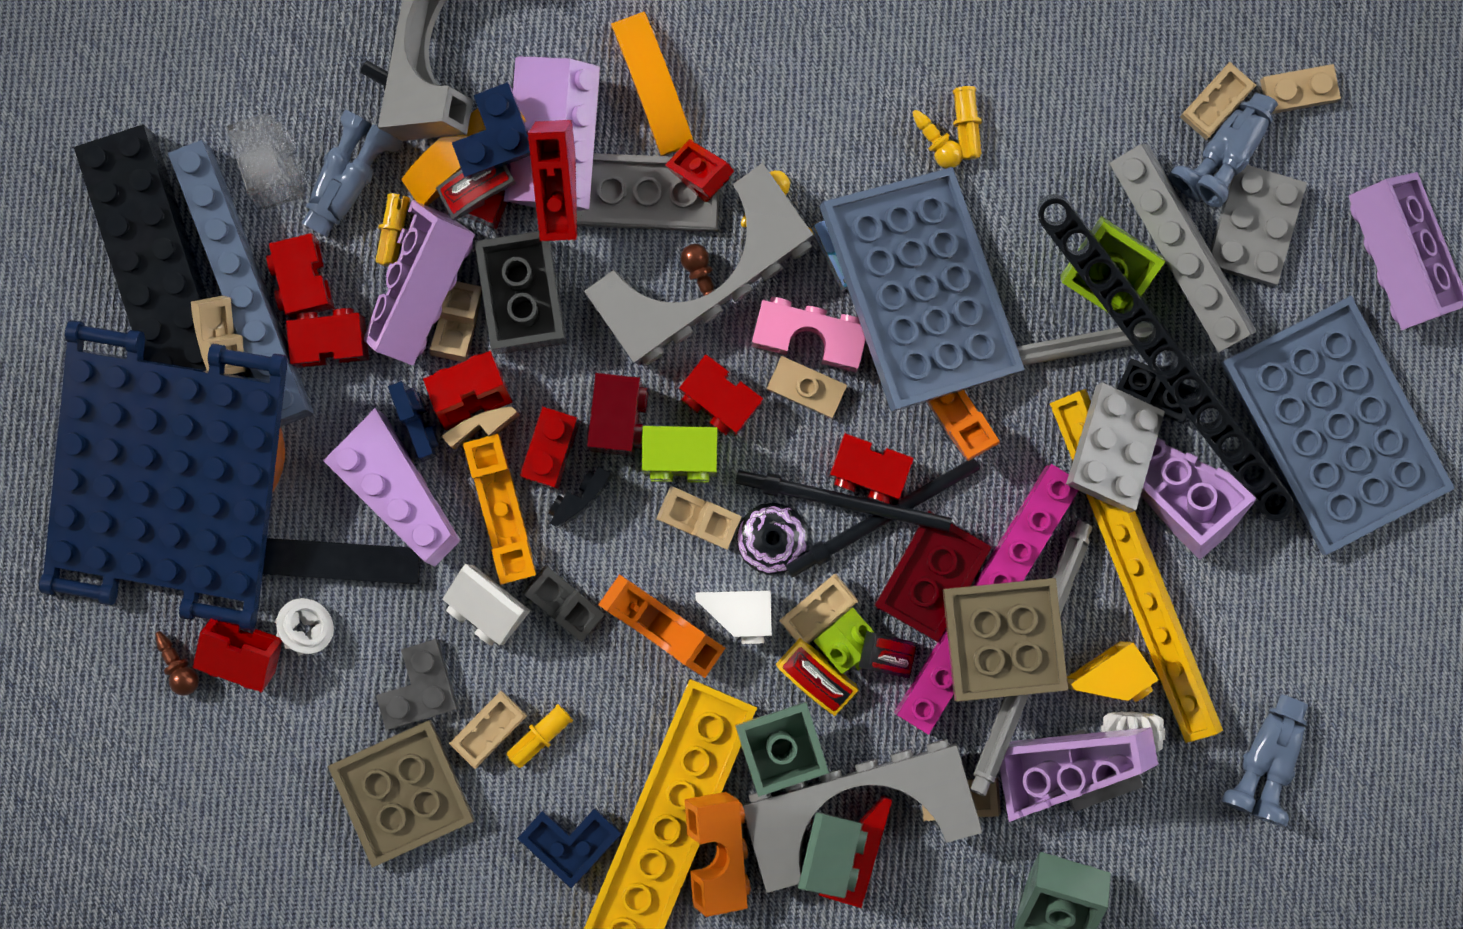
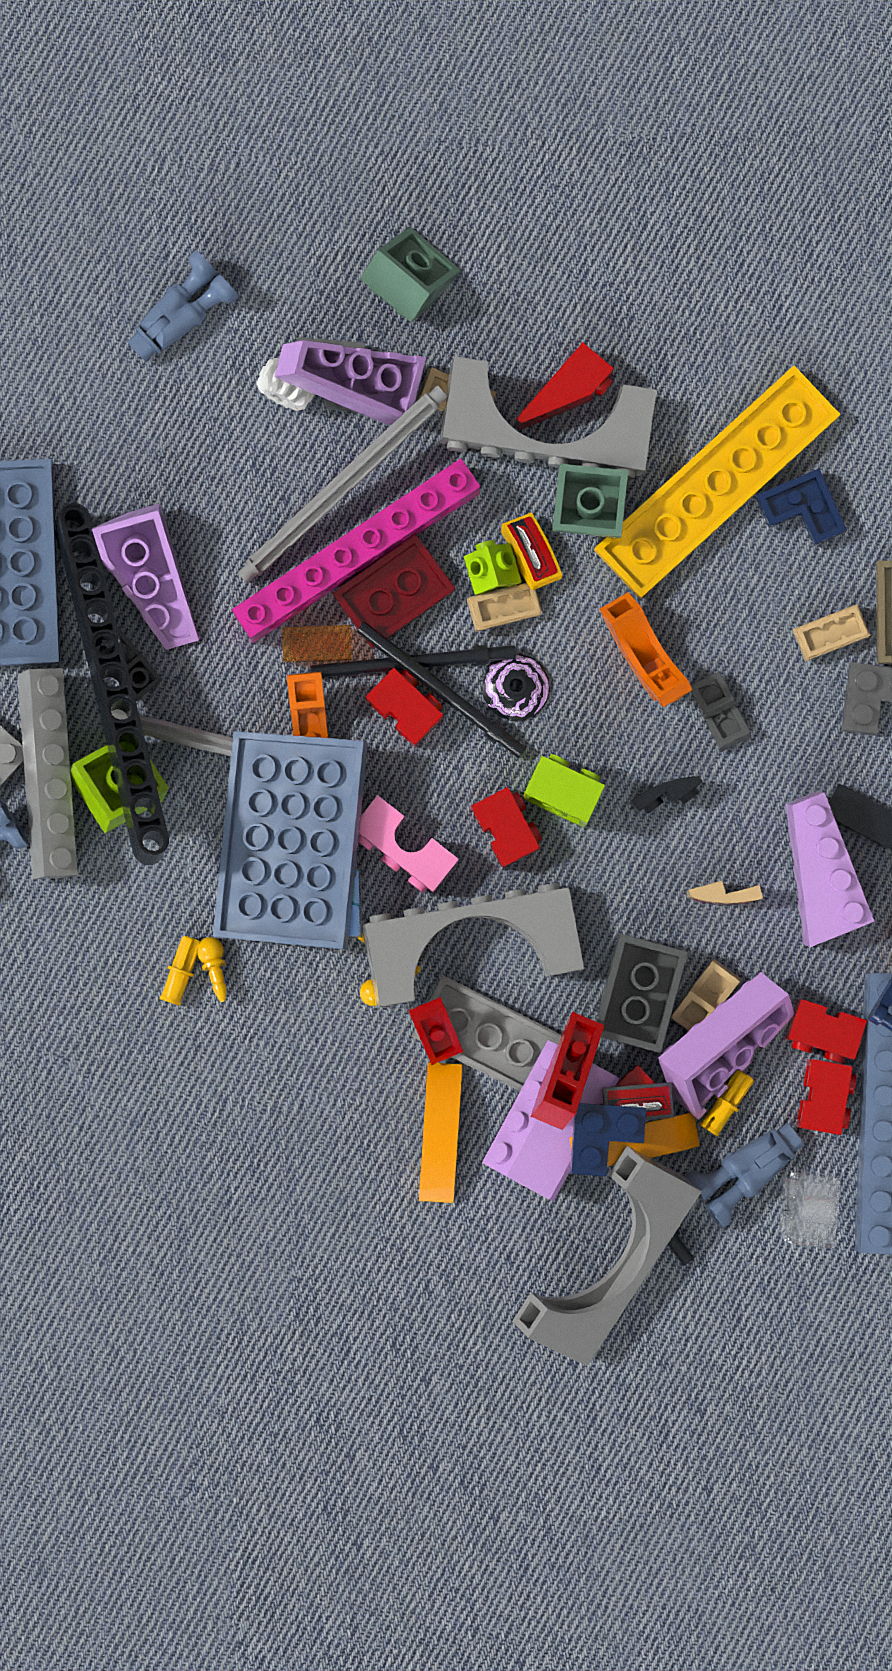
camera: 155 degrees left, 0 degrees up
dark blue plate [388,381,440,461] -> none
red brick [423,351,513,430] -> none
white slope [442,564,531,646] -> none
light orange slope [463,434,536,585] -> none
yellow axle [507,704,574,768] -> none
red brick [520,406,581,490] -> none
dark red brick [587,373,649,457] -> none
tan slope [656,486,742,550] -> none
copper bar [680,244,714,296] -> none
orange arch [685,792,751,917] -> none
white slope [695,591,772,644] -> none
tan plate [766,356,847,419] -> none
sand green slope [798,812,868,898] -> none
slope [859,631,917,678] -> none
dark tan plate [943,578,1068,702] -> none
yellow plate [1050,389,1223,743] -> none
light grey plate [1066,383,1165,513] -> none
yellow slope [1067,641,1159,702] -> none
none -> clear orange plate [282,625,352,663]

